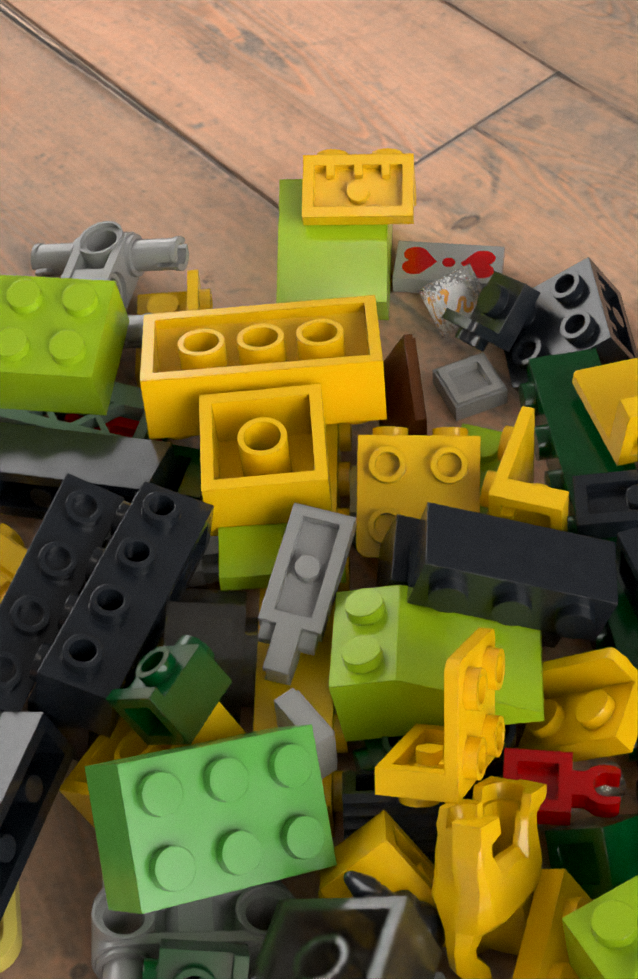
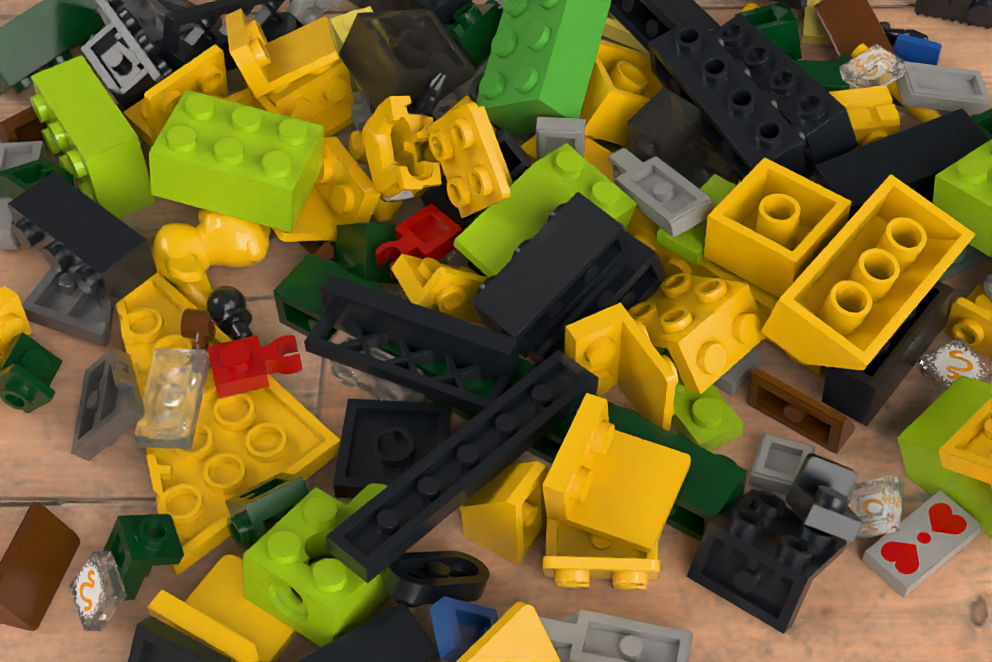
camera: 130 degrees right, 0 degrees up
dark green brick [106,635,232,745] -> none

